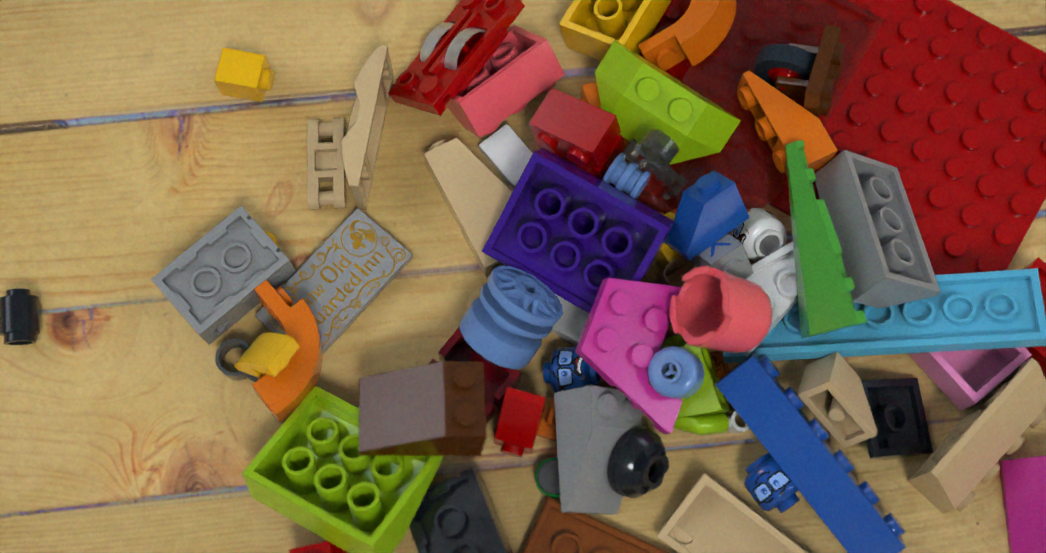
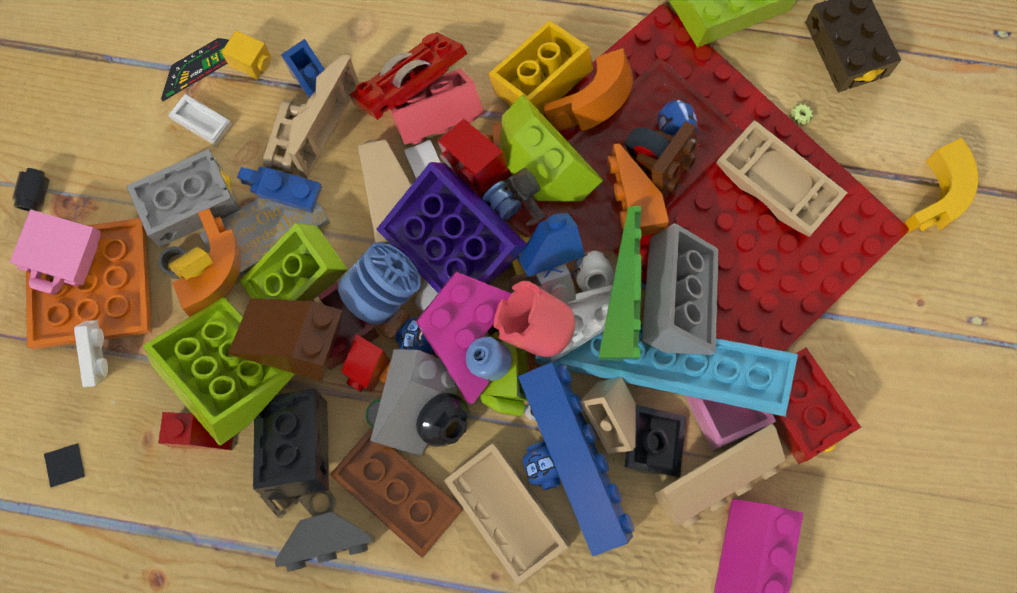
camera: 20 degrees right, 0 degrees up
none -> bright pink piece [10,209,101,295]
none -> orange plate [26,218,152,350]
none -> white plate [74,320,108,387]
none -> black sticker [161,38,229,101]
none -> white tile [168,94,233,146]
none -> blue hinge [237,167,322,213]
none -> lime slope [240,223,348,301]
none -> blue slope [281,39,325,98]
none -> clear orange tile [378,309,410,339]
none -> blue head [657,100,698,137]
none -> tan slope [717,120,848,237]

